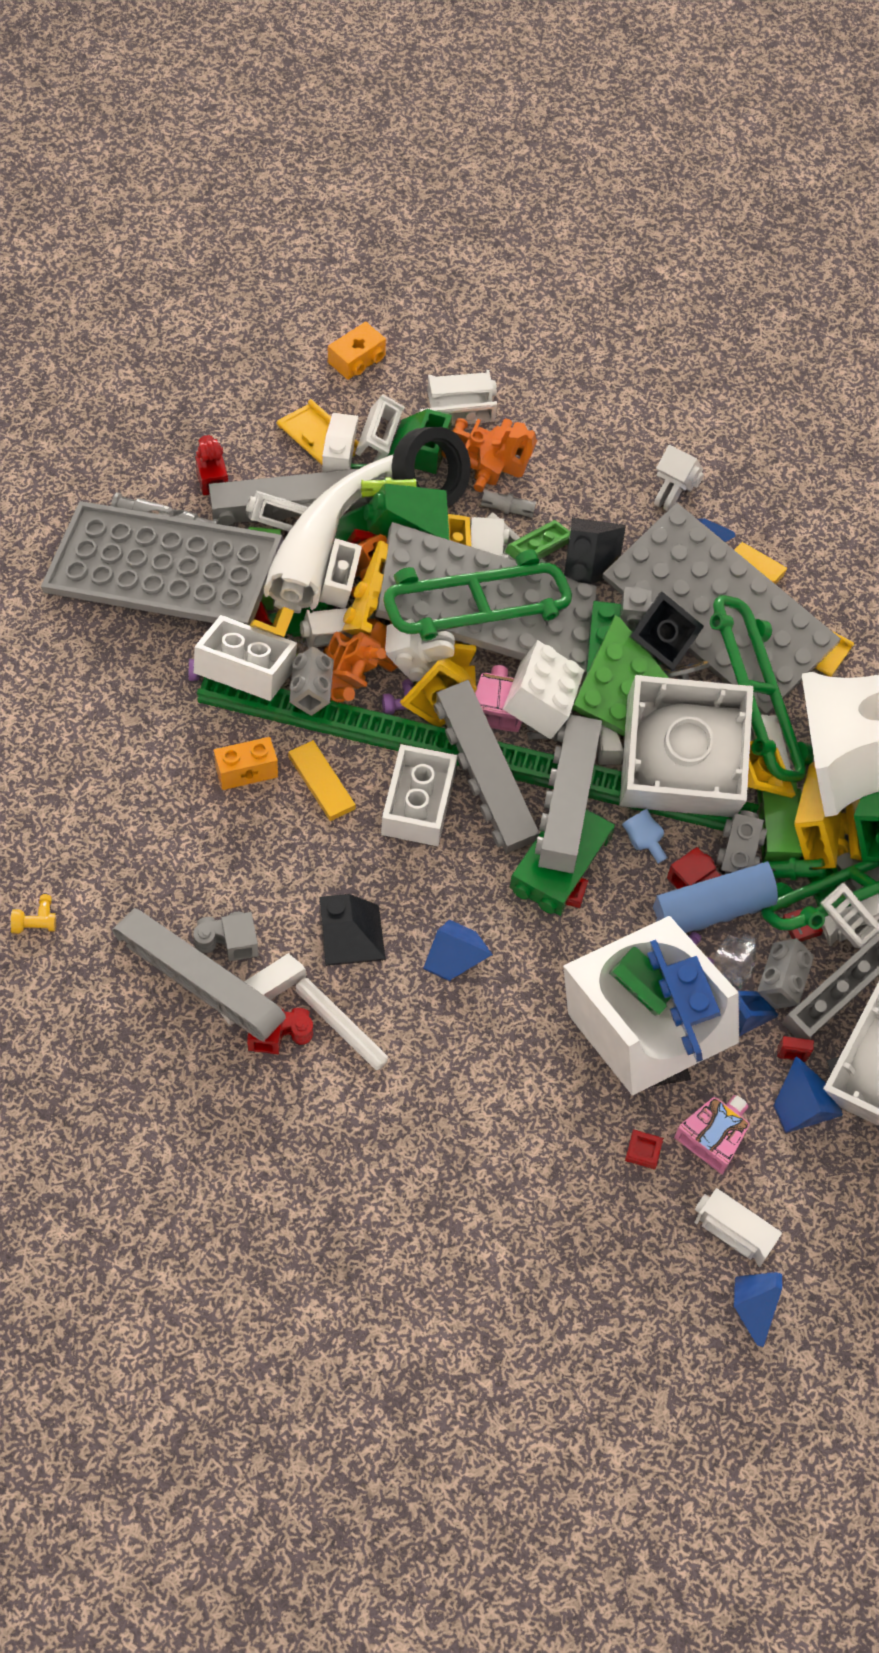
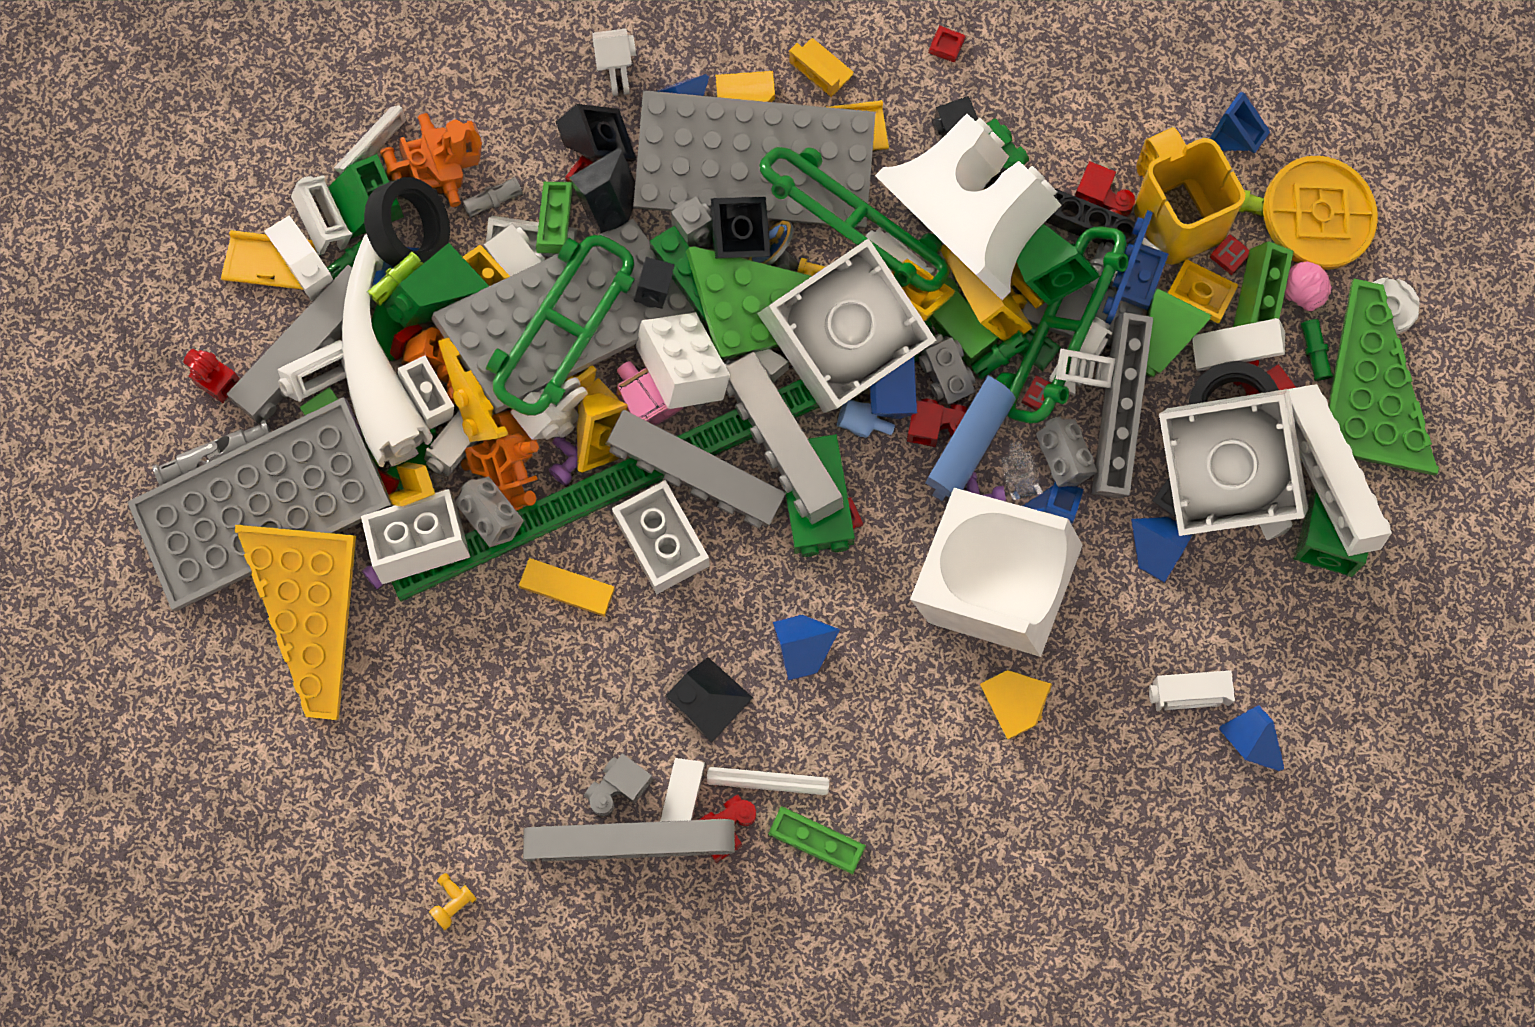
camera: 35 degrees left, 15 degrees up
light orange brick [214,737,278,790] -> none
light orange brick [328,322,386,380] -> none
white window [427,370,497,408] -> none
green panel [609,947,671,1016] -> none
red tile [625,1129,664,1170] -> none
blue bracket [647,939,721,1062] -> none
torso [674,1095,750,1175] -> none
red tile [777,1036,814,1062] -> none
none -> yellow wing [235,525,356,720]
none -> black slope [556,104,636,162]
none -> black brick [634,257,675,309]
none -> bright green tile [768,806,866,875]
none -> yellow panel [789,38,853,97]
none -> blue slope [870,356,917,419]
none -> yellow slope [980,670,1052,739]

